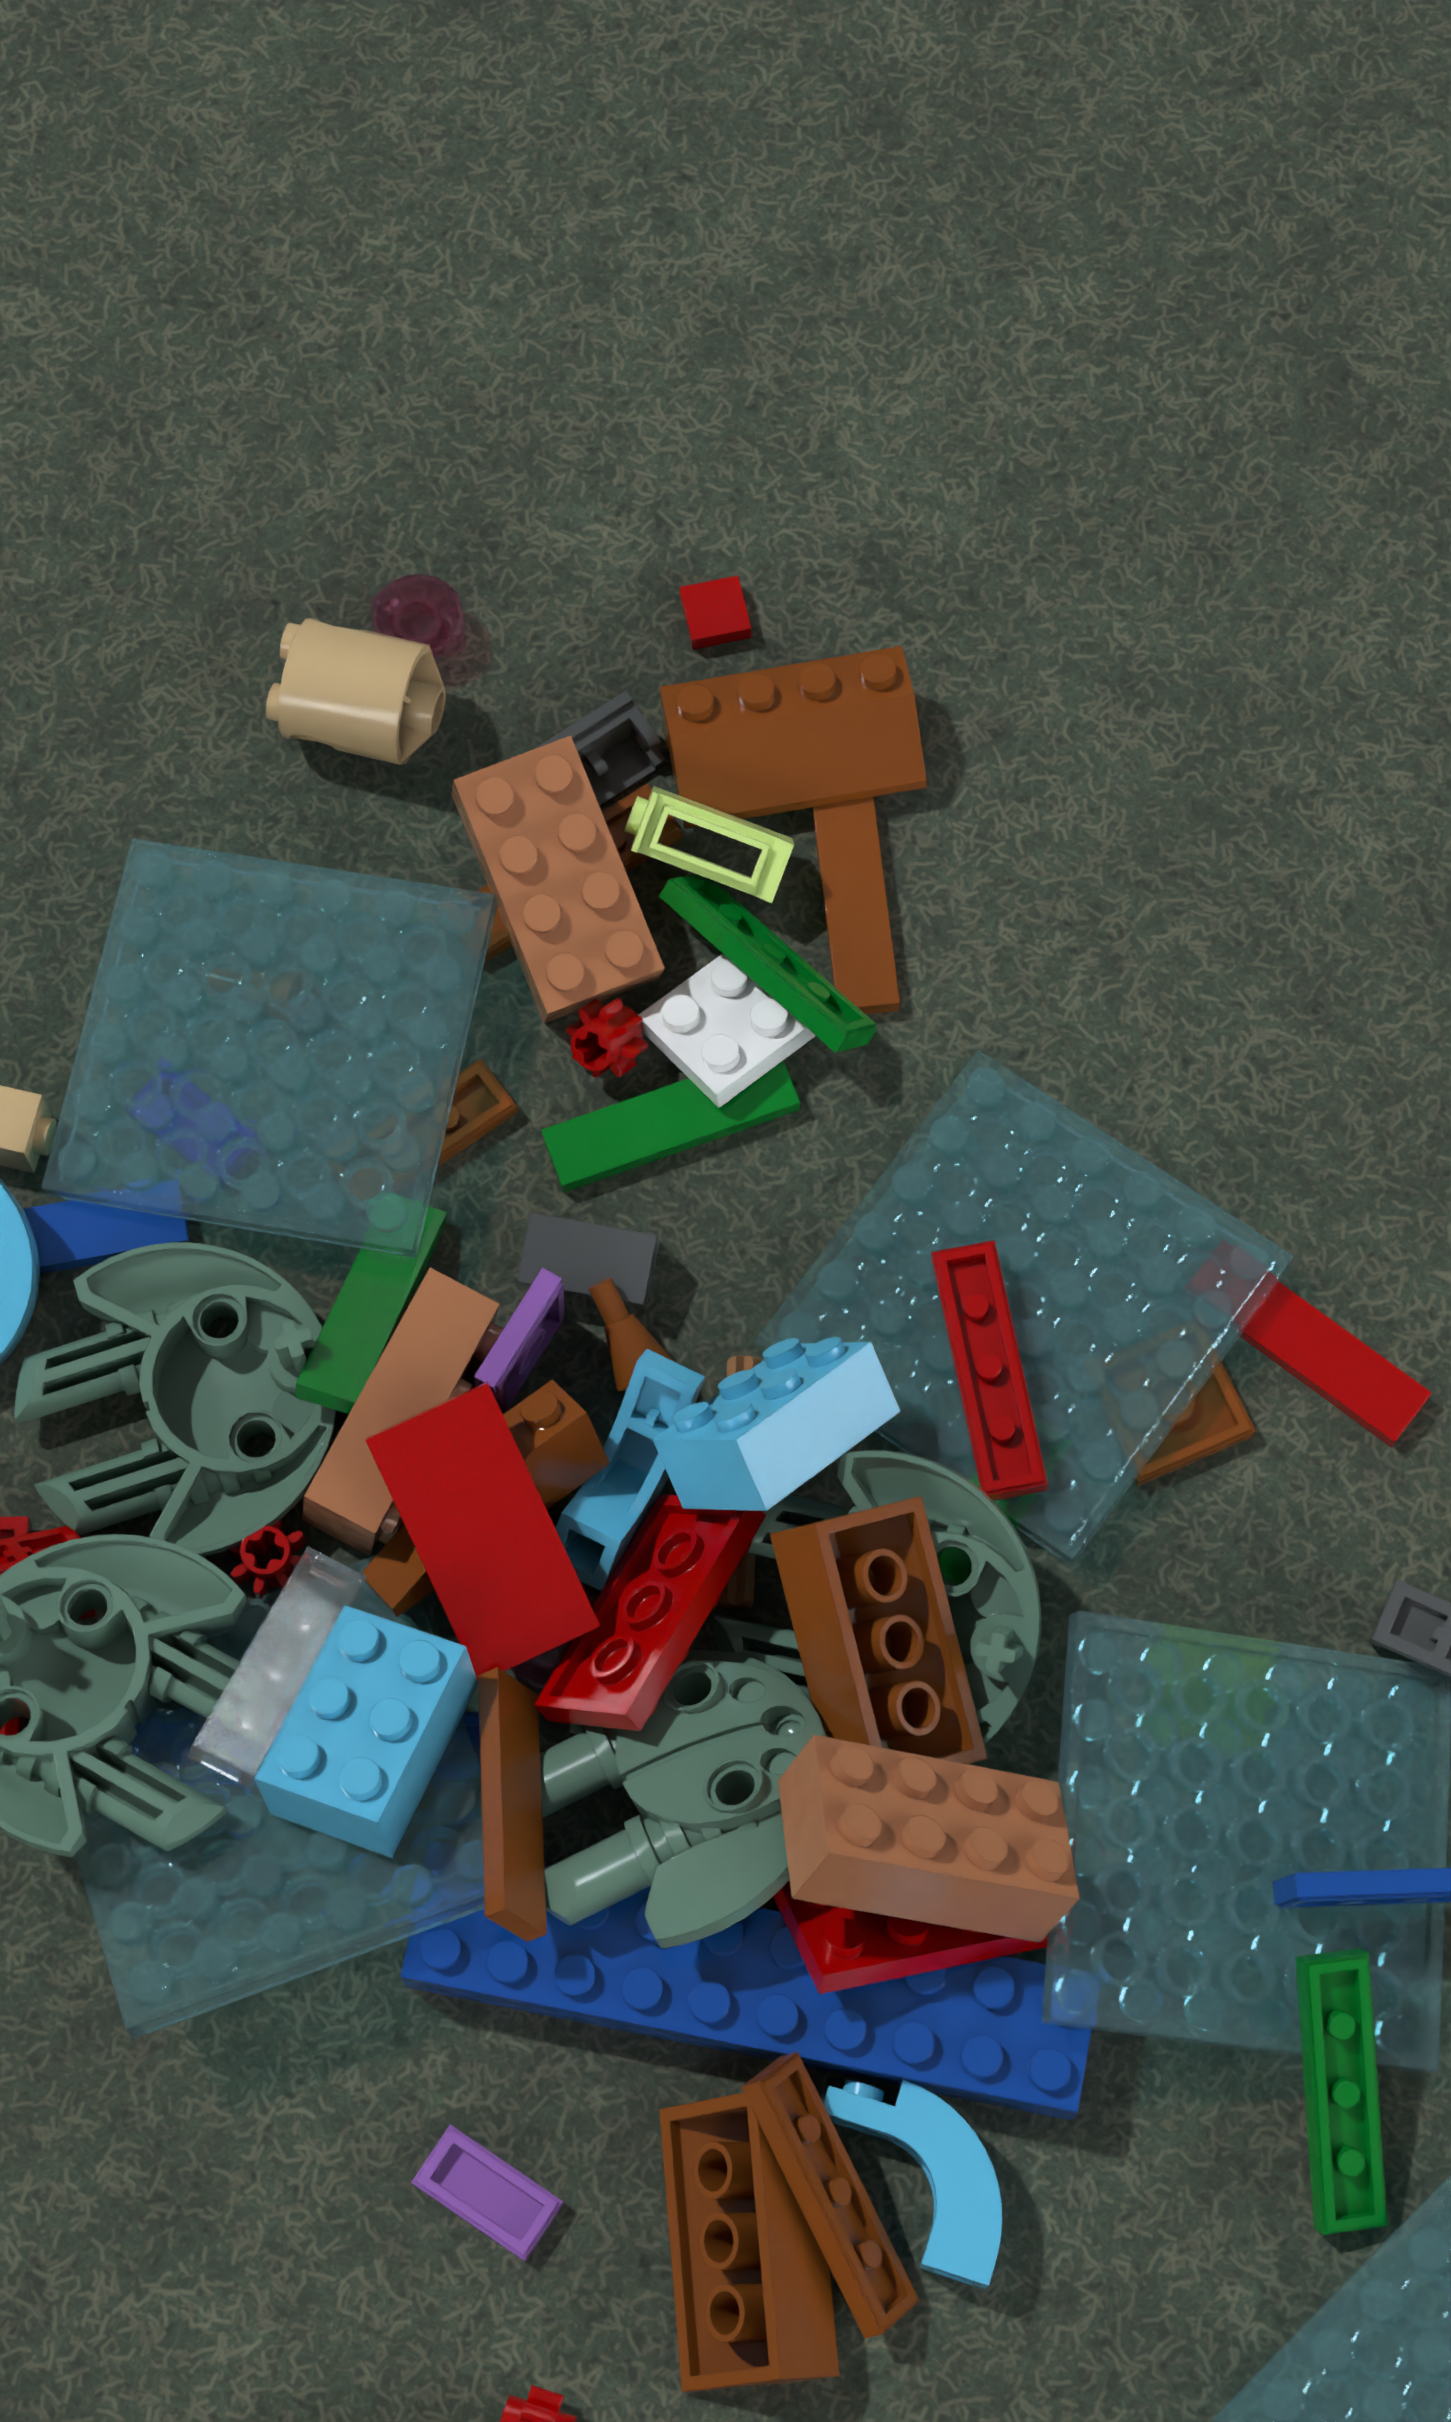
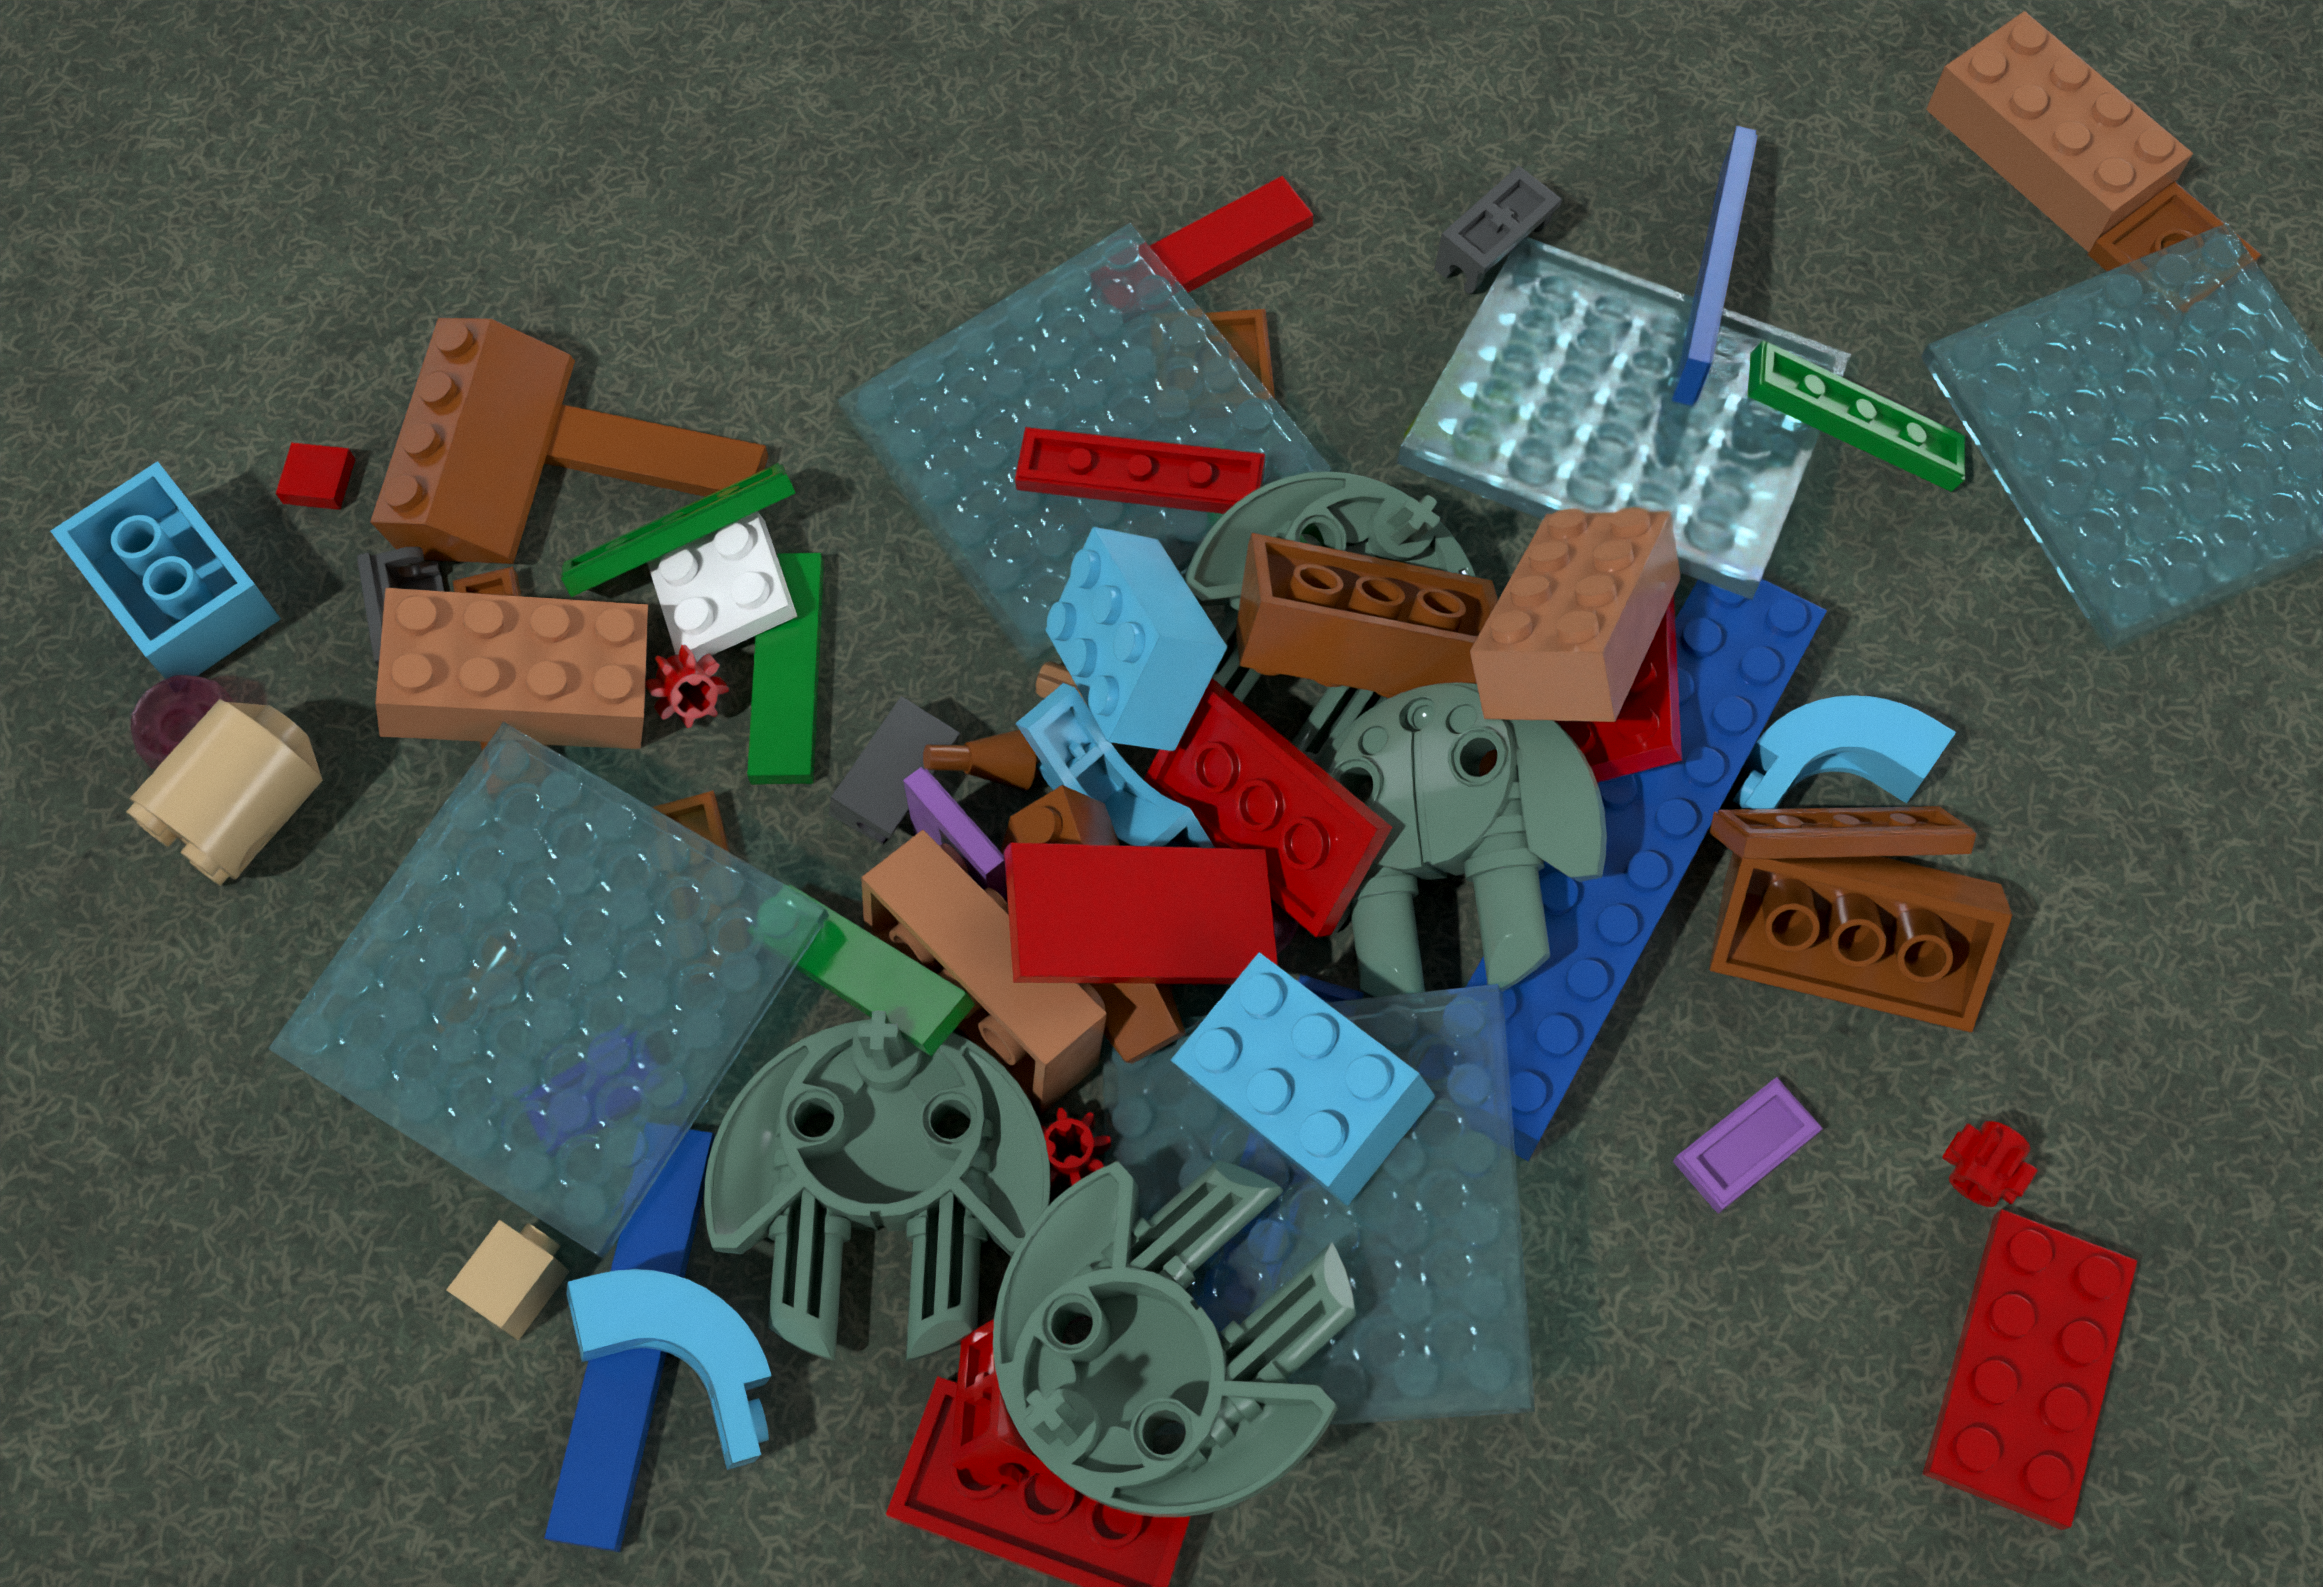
camera: 70 degrees left, 5 degrees down
clear tile [188,1546,367,1788] -> none
dark orange tile [478,1667,547,1942] -> none
yellowish green window [624,786,794,903] -> none
none -> medium azure brick [50,461,281,690]

